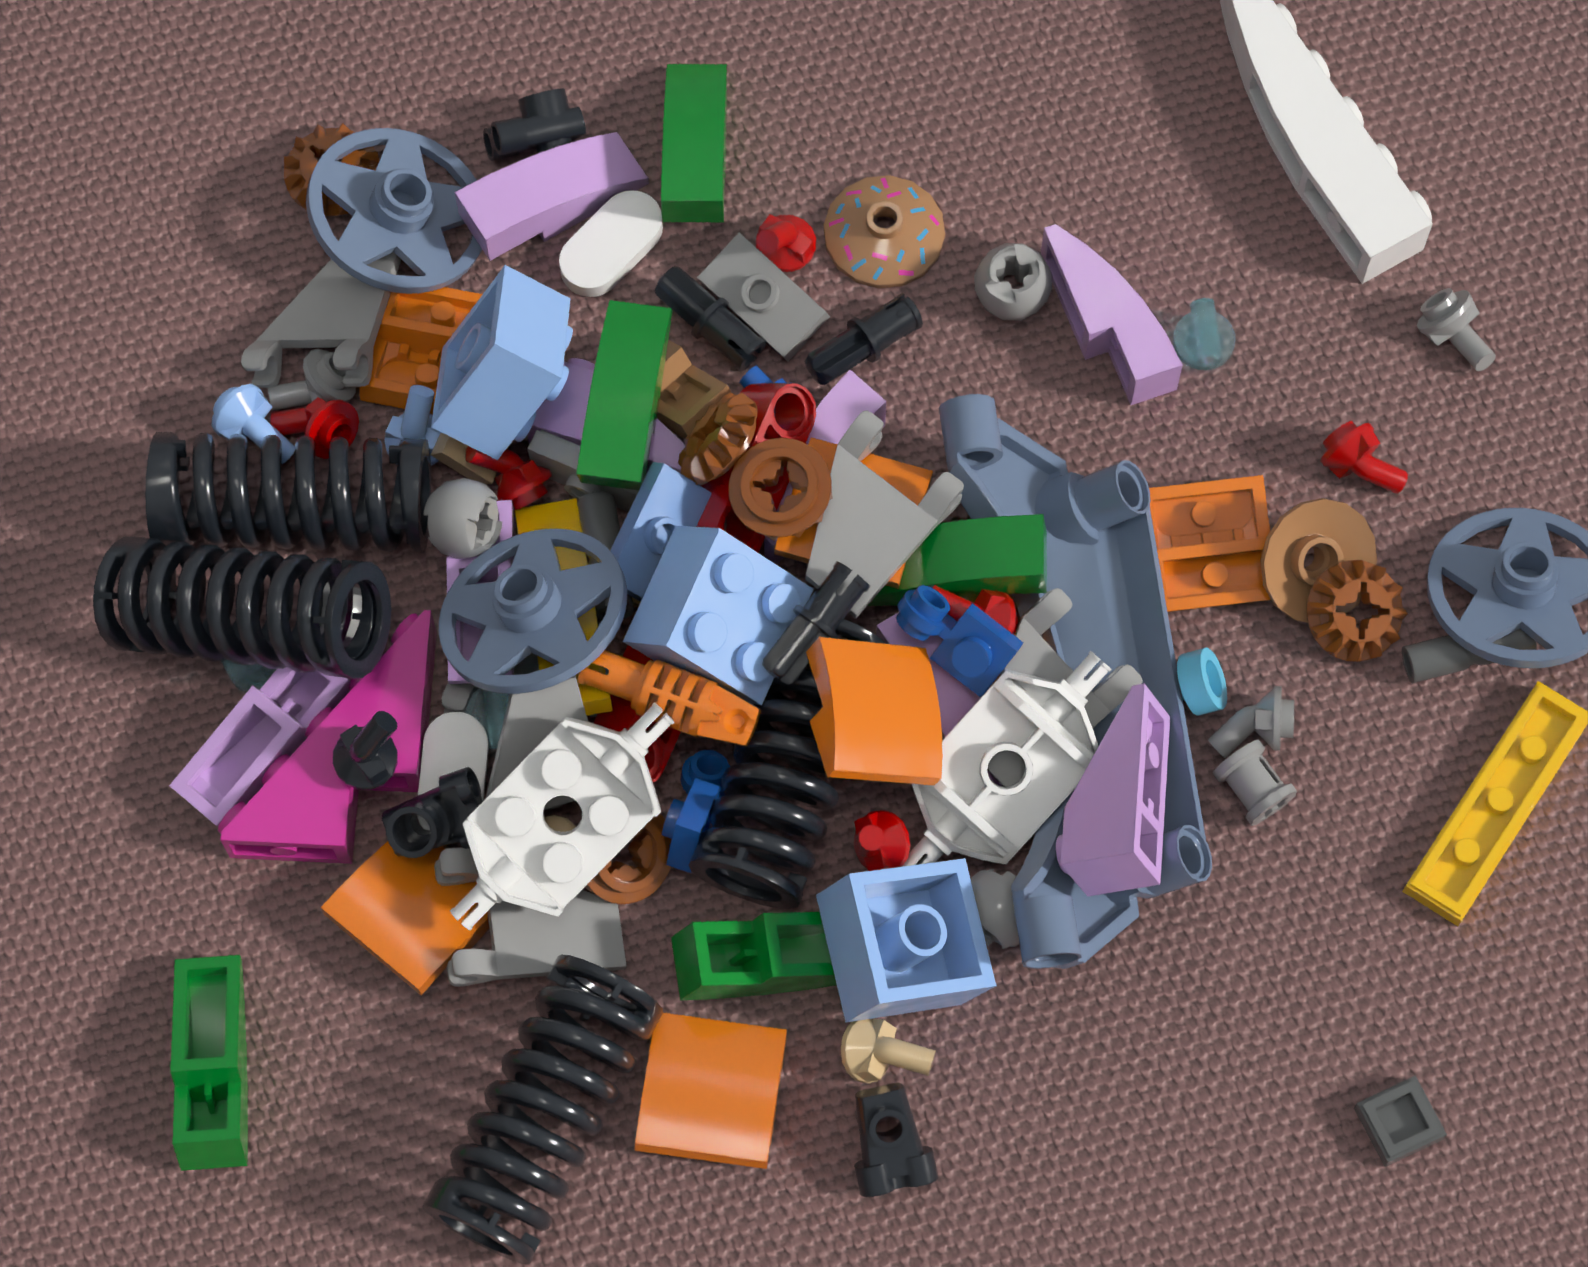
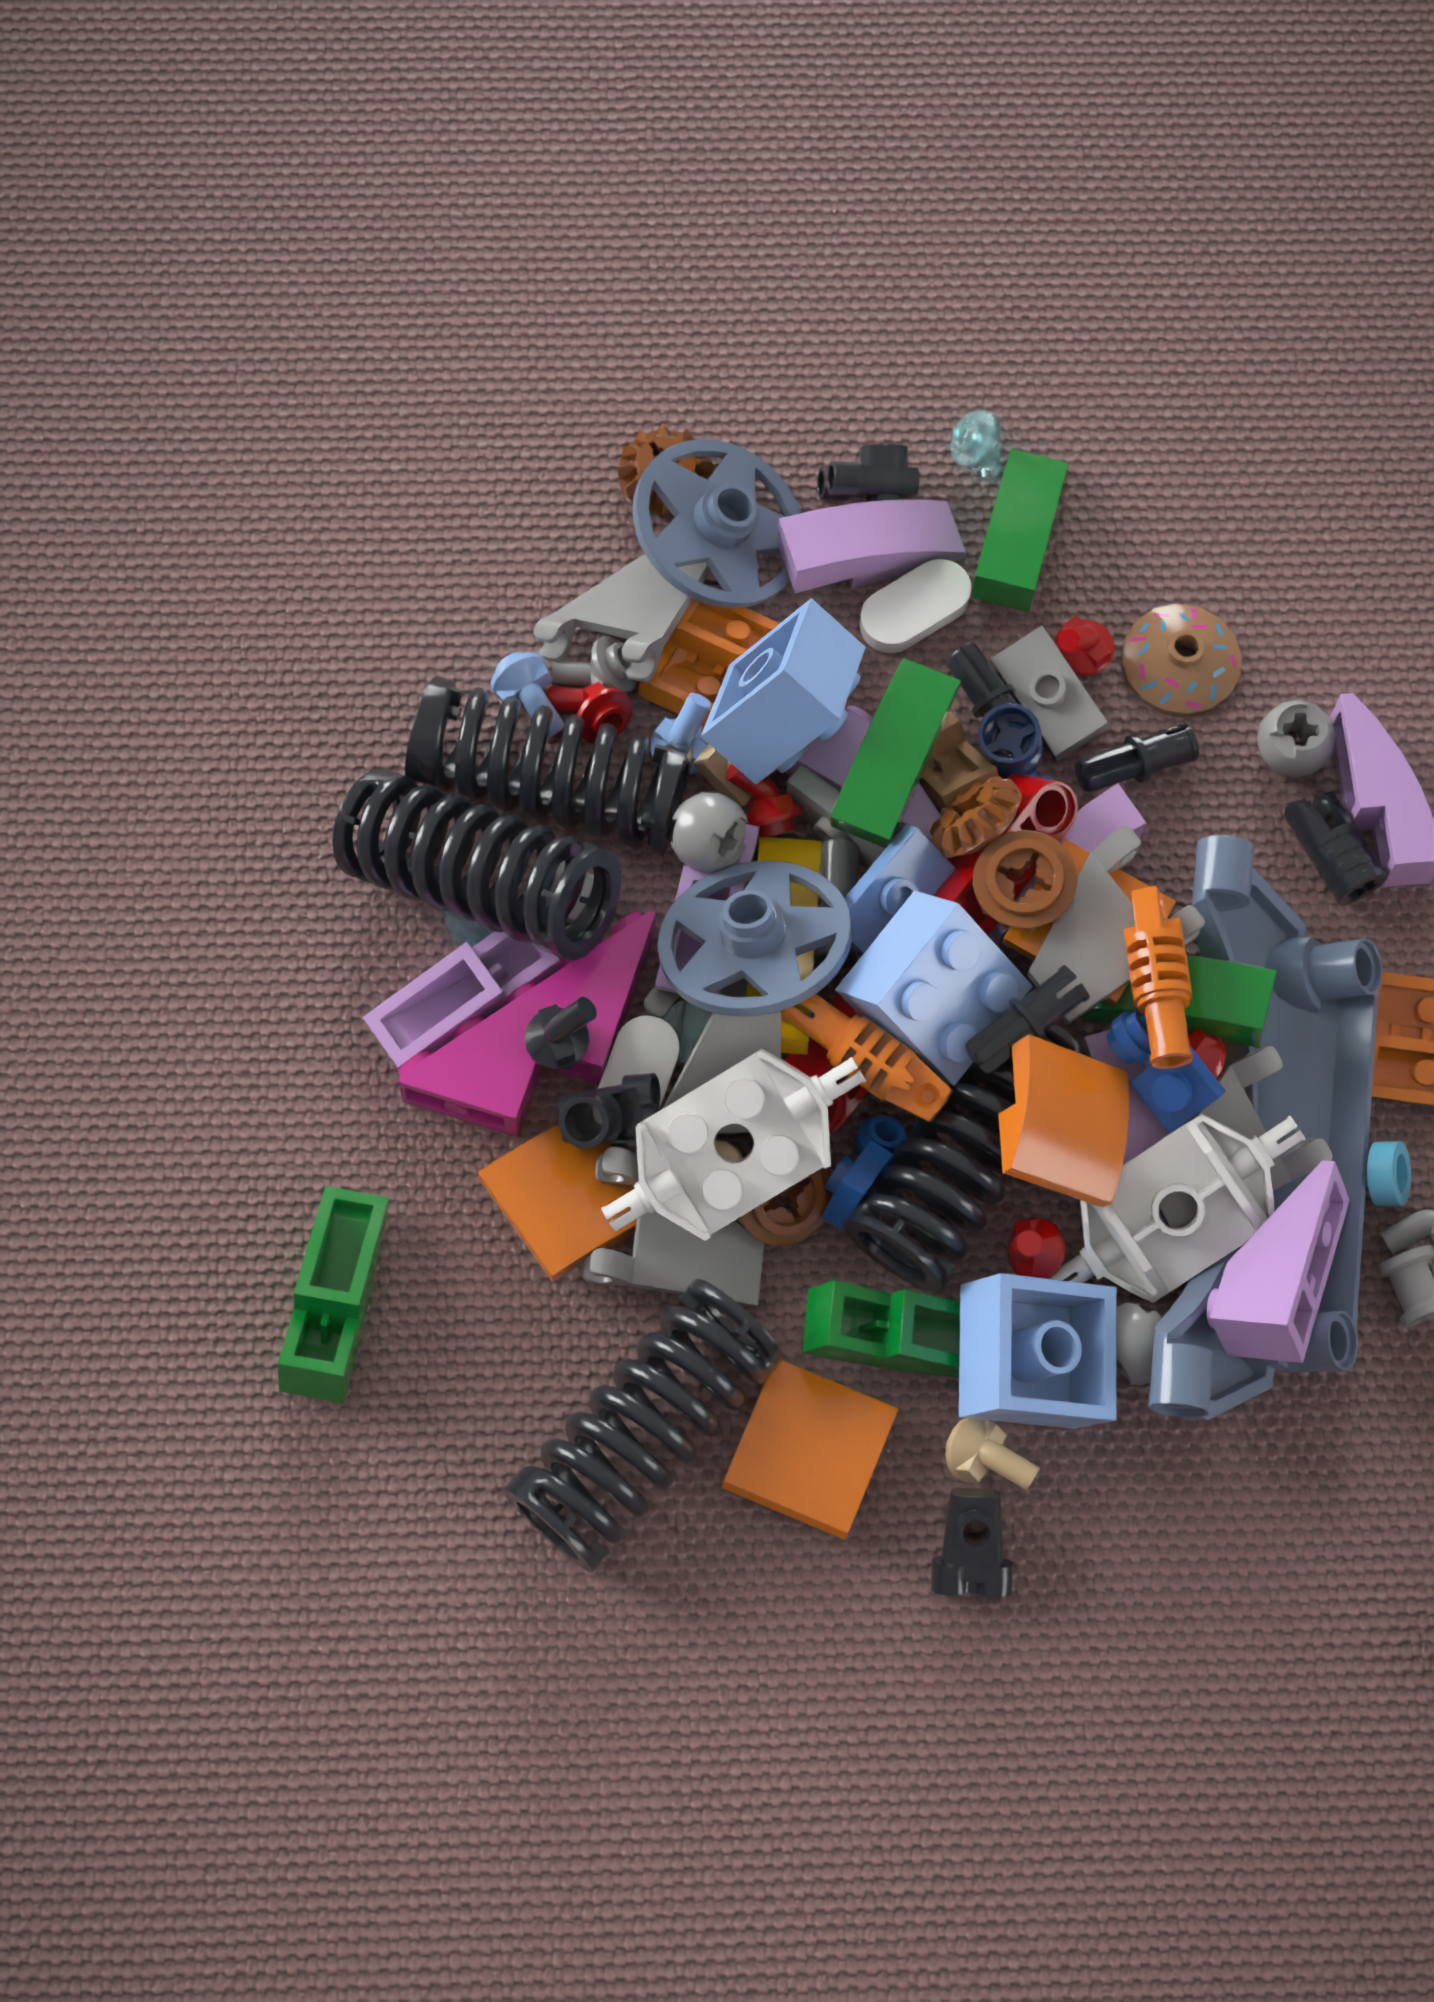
camera: 10 degrees right, 0 degrees up
none -> clear light blue plate [951,409,1001,478]
none -> dark blue wheel [978,703,1043,779]
none -> orange hinge [1123,886,1193,1069]
none -> black hinge [1284,791,1387,906]

